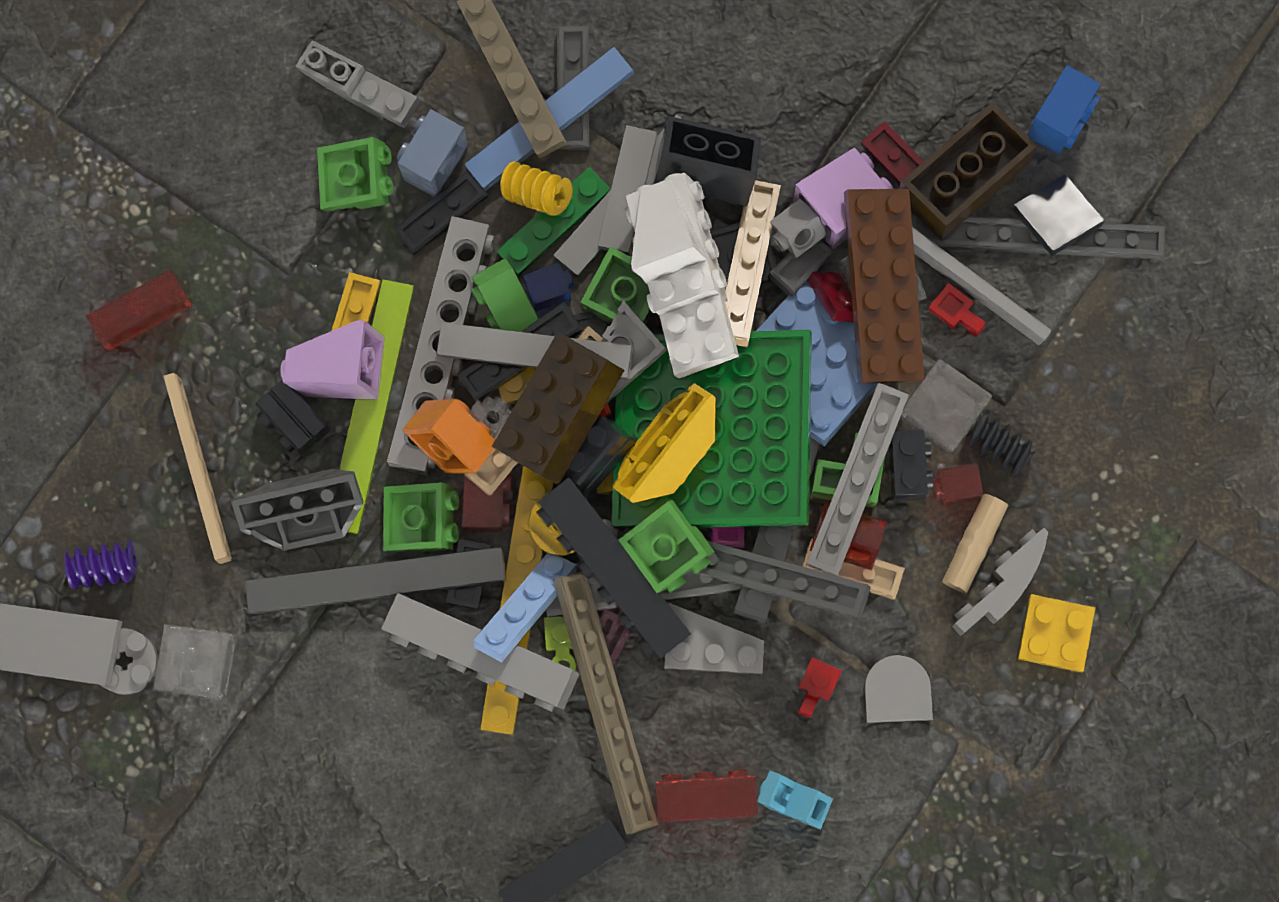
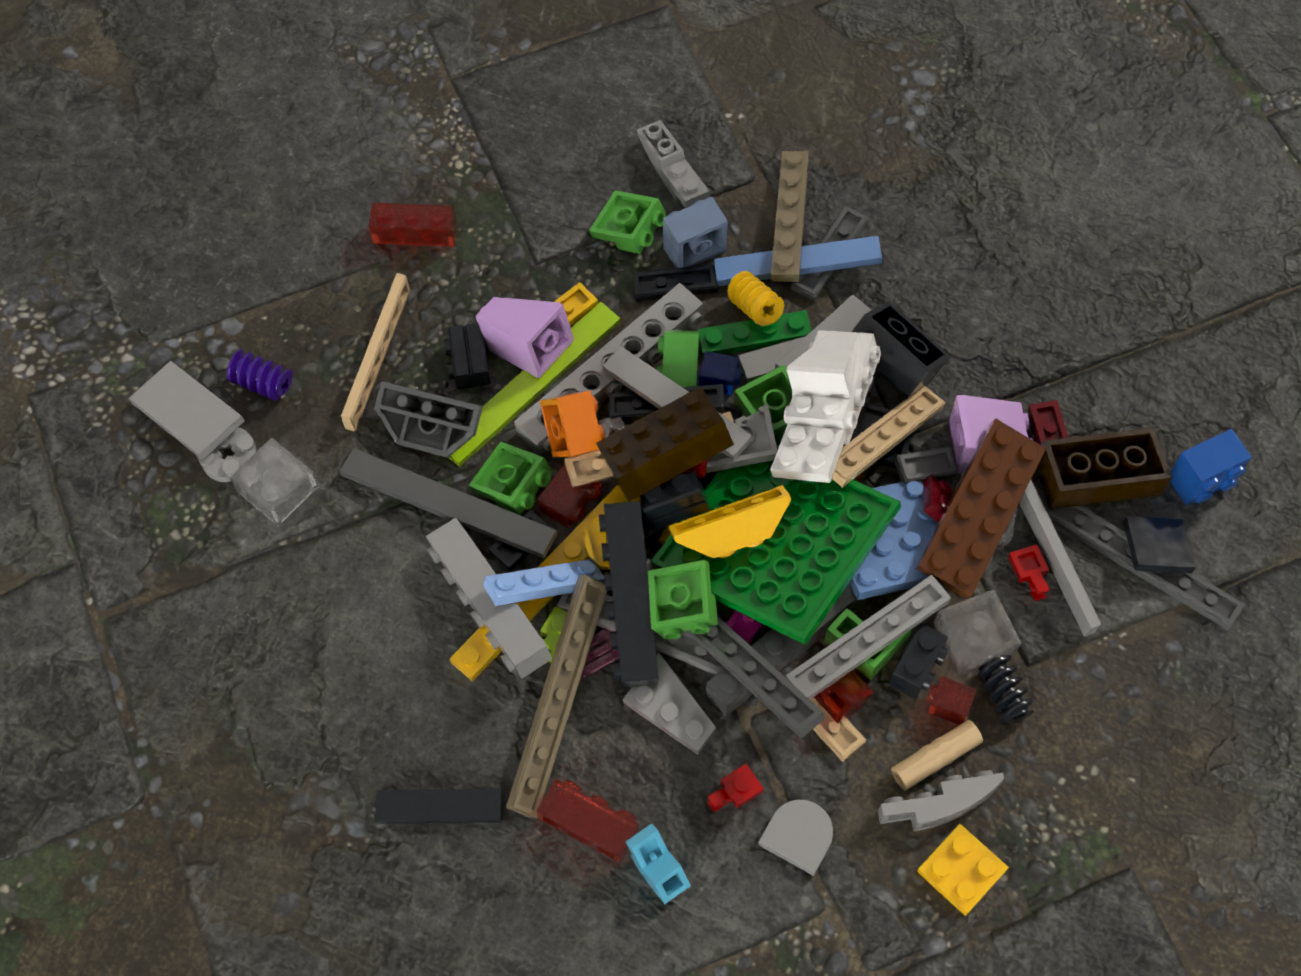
camera: 30 degrees right, 15 degrees down
light grey brick [770,199,826,258] -> none

